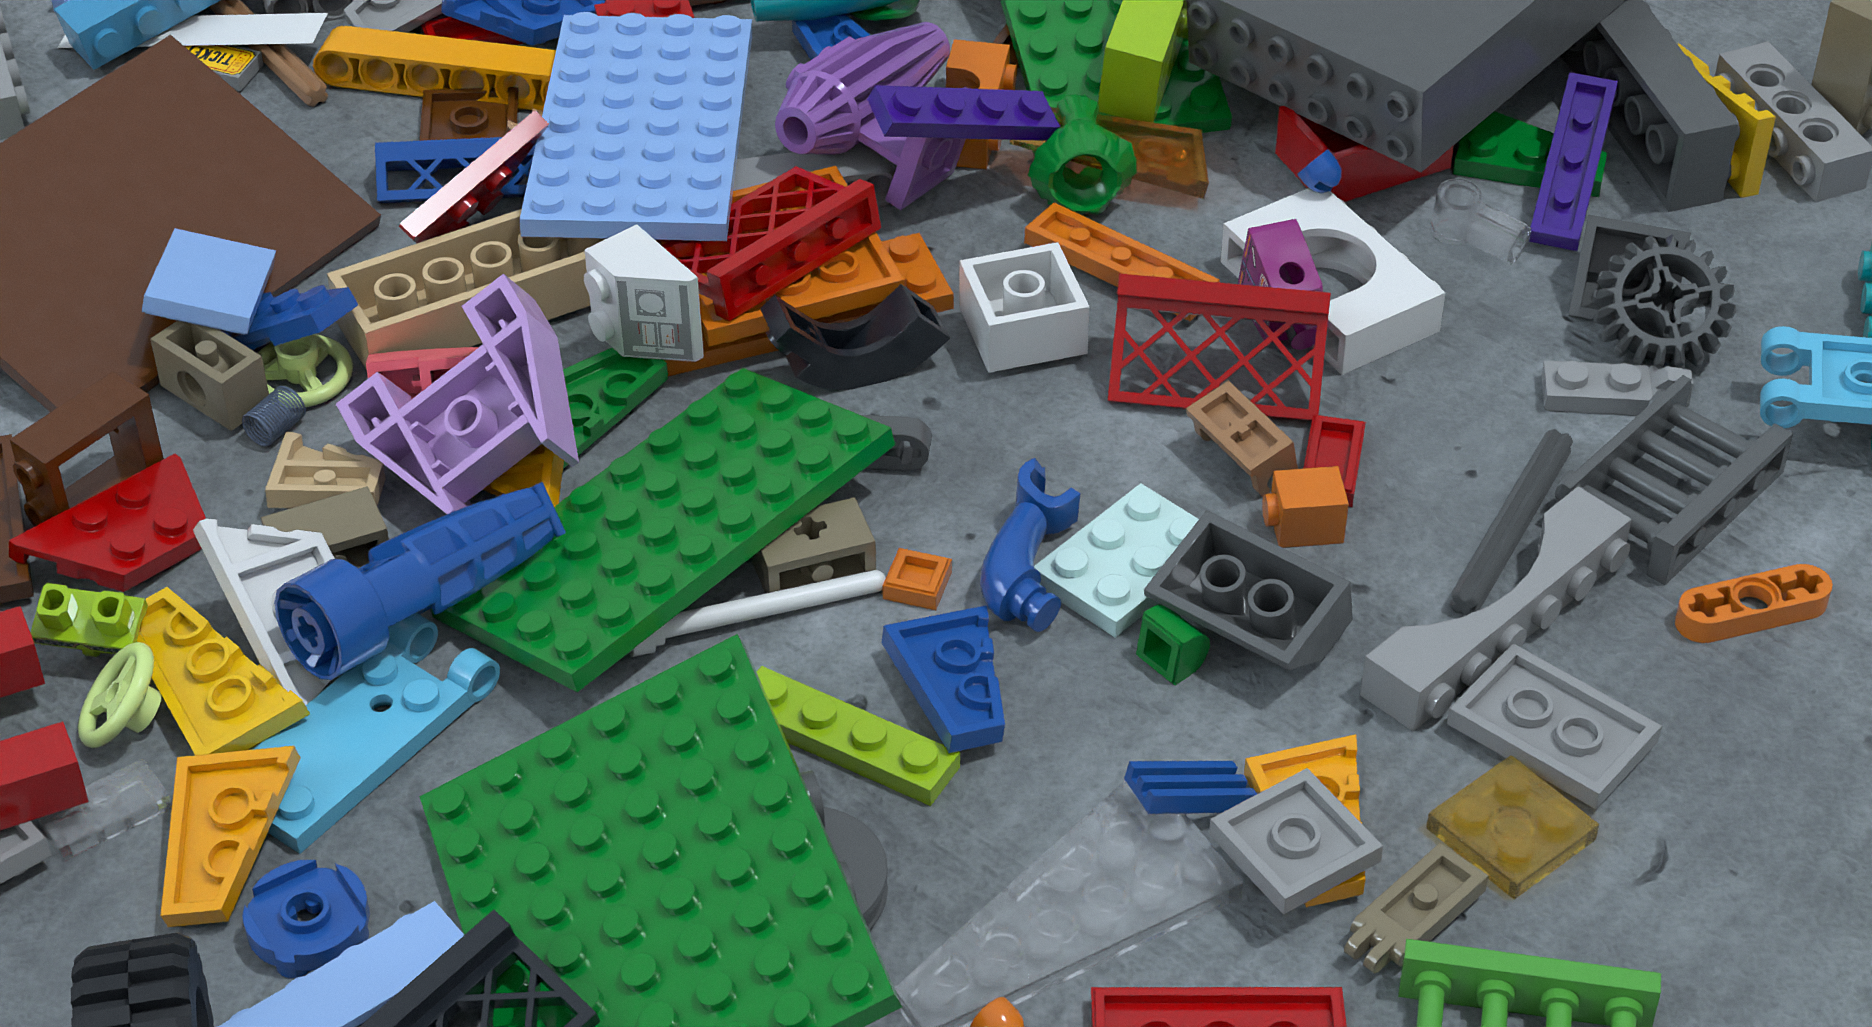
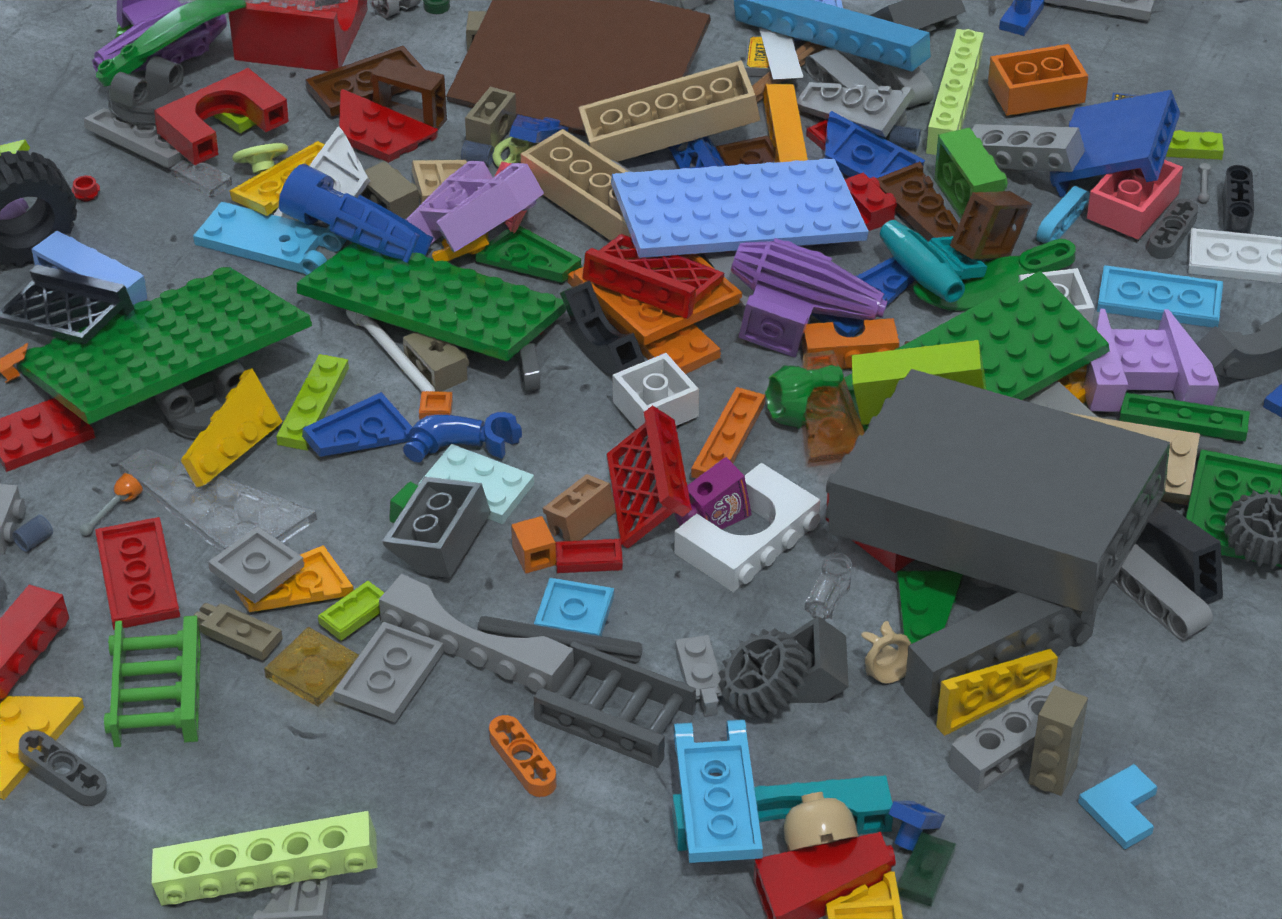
camera: 75 degrees right, 0 degrees up
lime hips [30,583,148,657] -> none
light blue tile [142,228,276,335] -> none
light orange wing [160,746,301,927] -> none
blue plate [242,860,370,978] -> none
wing [399,110,549,243] -> none
white slope [584,224,704,362] -> none
dark purple plate [867,85,1061,141] -> none
blue tile [1124,761,1257,814] -> none
blue hinge [1297,149,1342,193] -> none
dark purple plate [1528,72,1618,251] -> none
none -> red plate [71,175,100,201]
none -> yellow wing [181,368,283,487]
none -> lime plate [318,581,384,641]
none -> medium azure tile [534,578,614,636]
none -> tan brick [578,60,760,162]
none -> tan piece [861,621,911,684]

